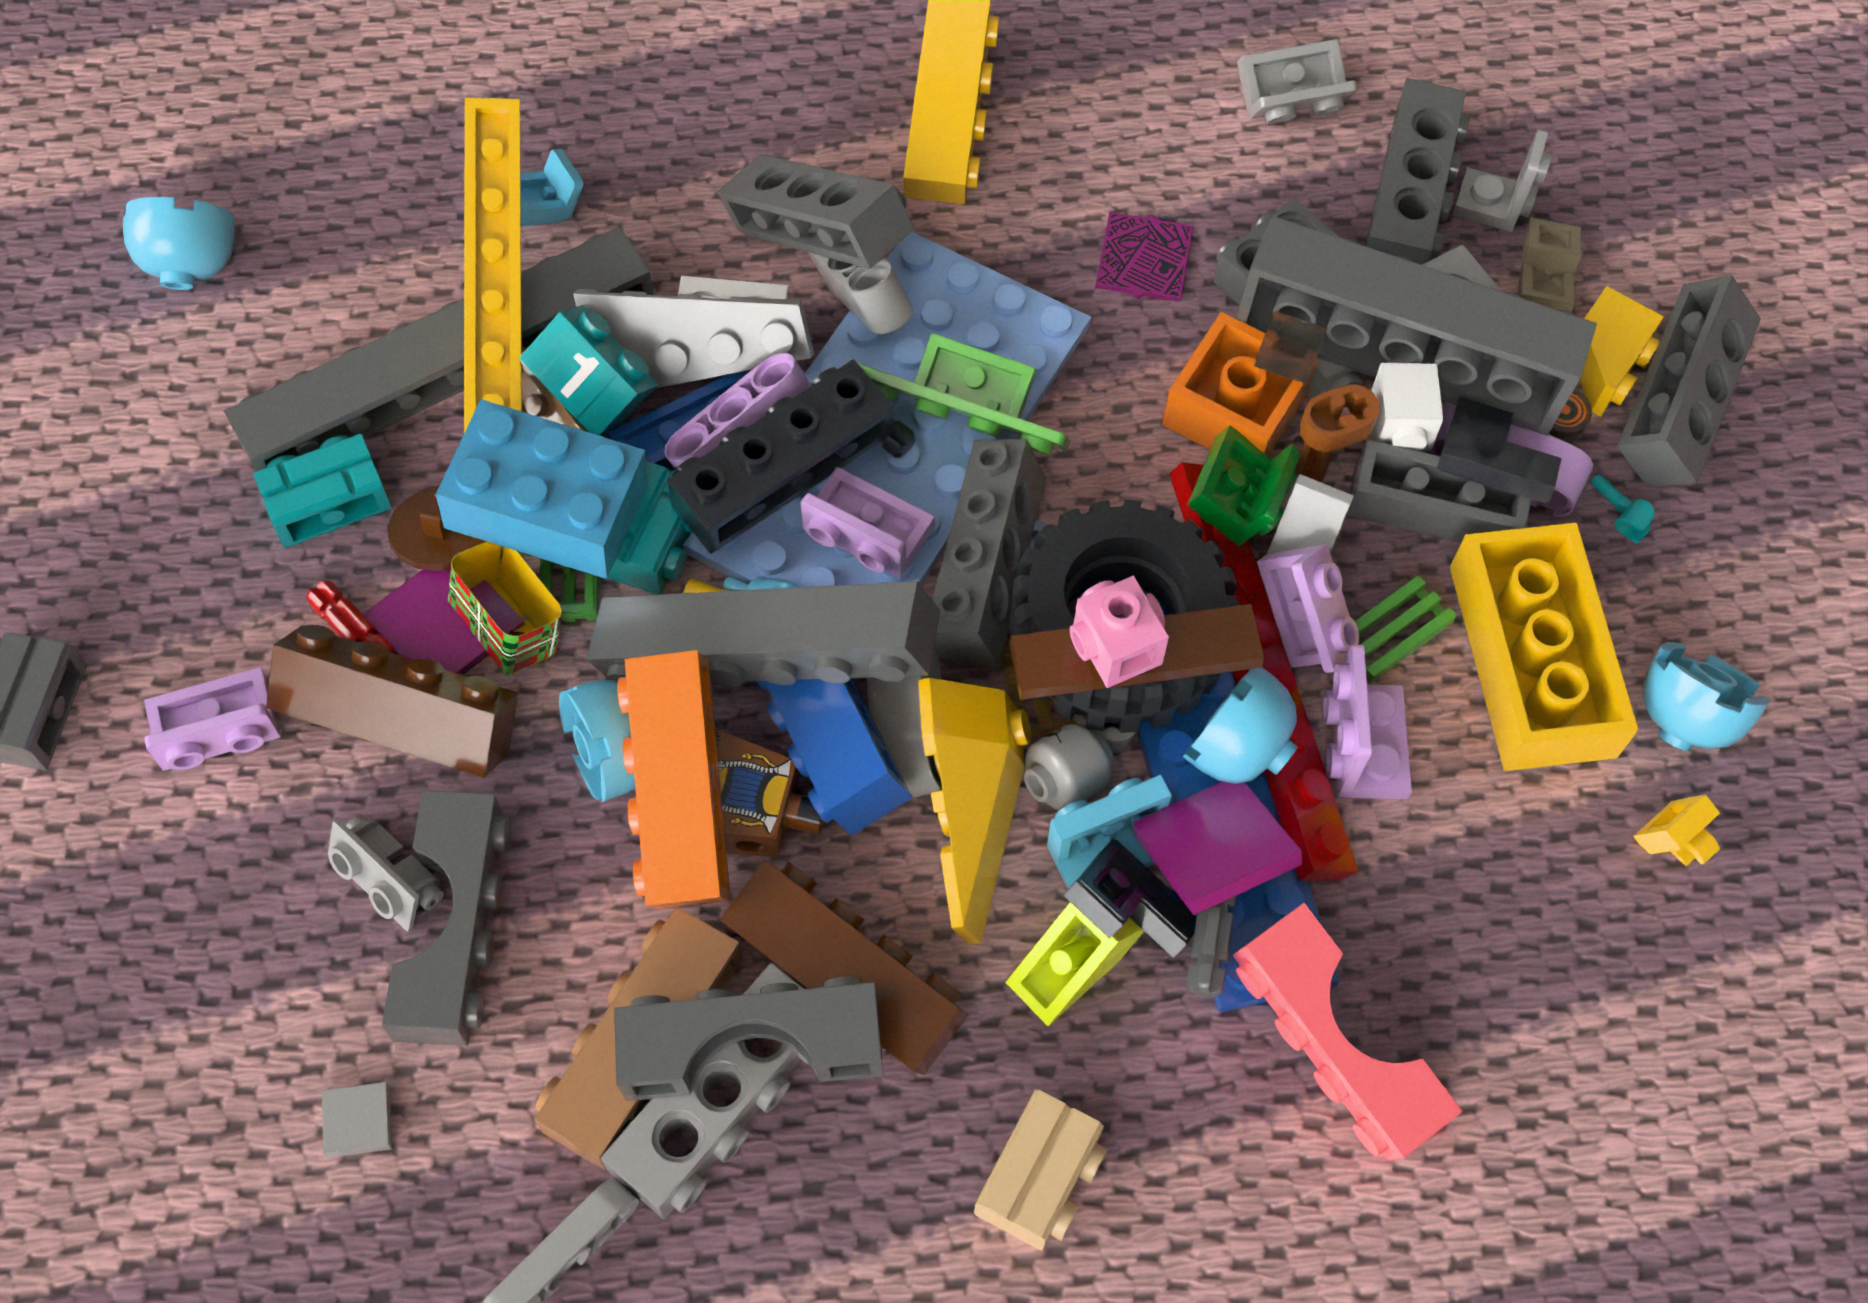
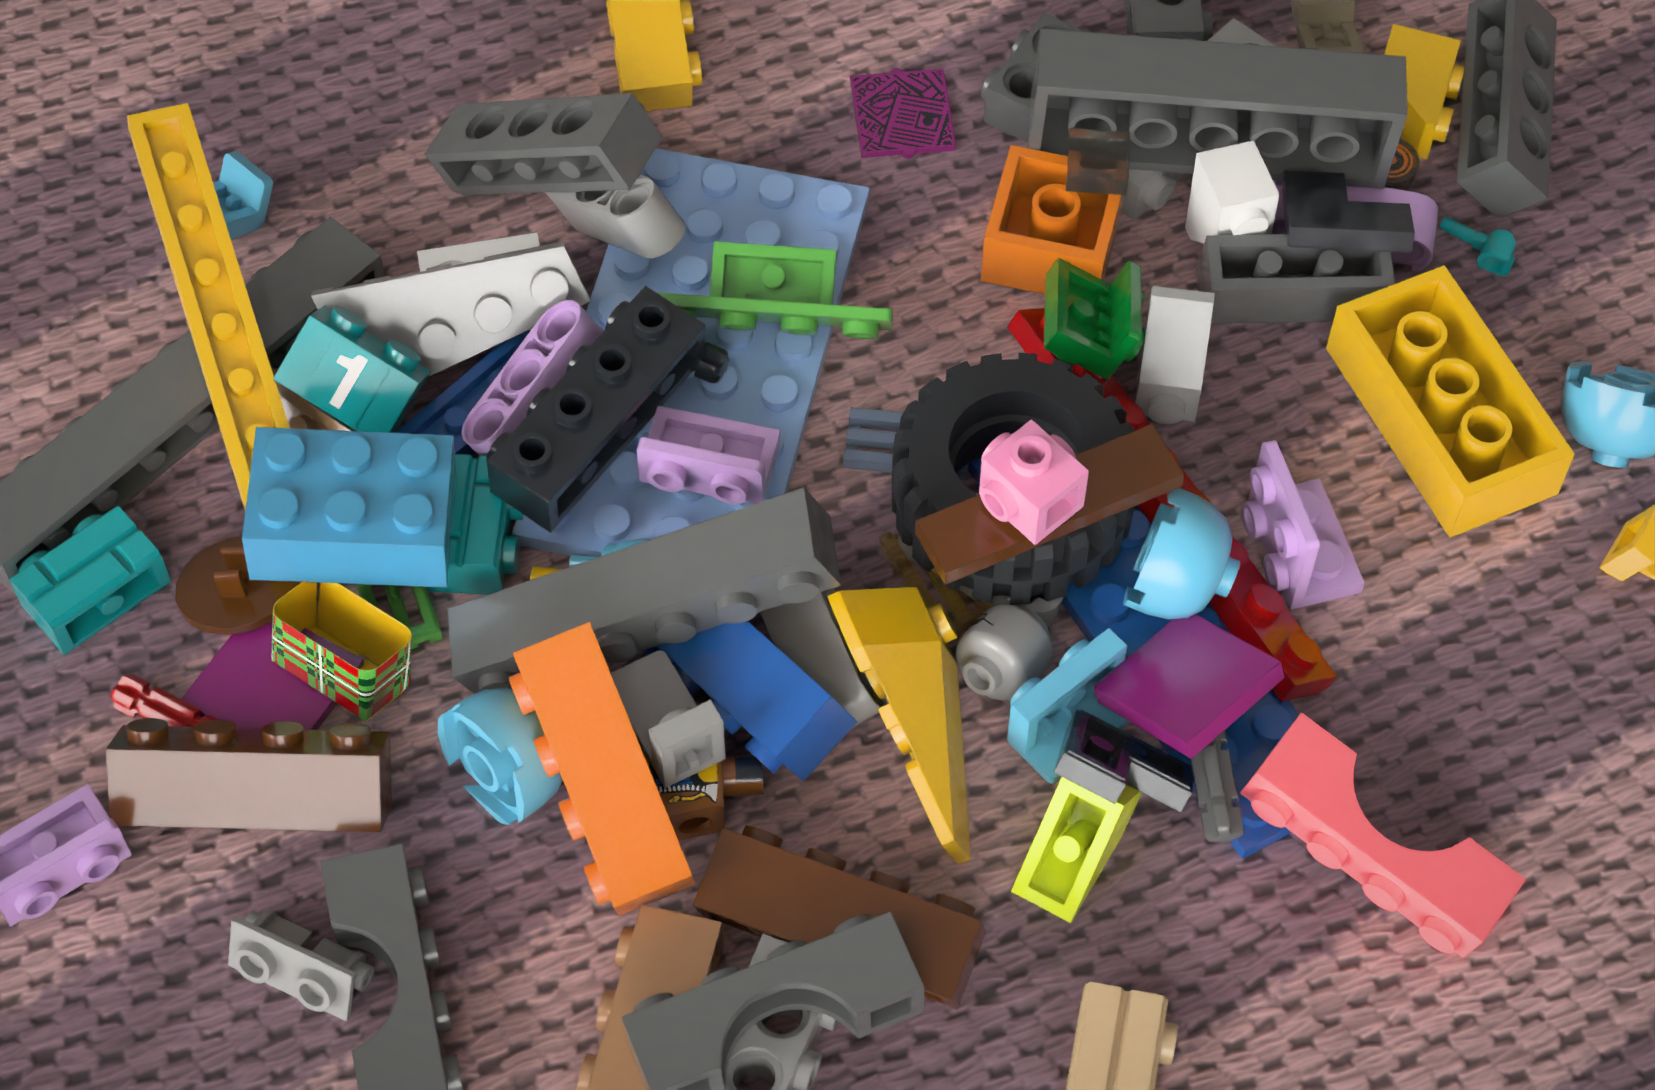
camera: 15 degrees left, 5 degrees down
dark grey brick [932,439,1046,669] -> none
lavender bracket [1257,544,1359,673] -> none
dark orange piece [1295,384,1380,482] -> none
bright green tile [1355,575,1457,684] -> none
none -> light grey bracket [611,650,725,788]

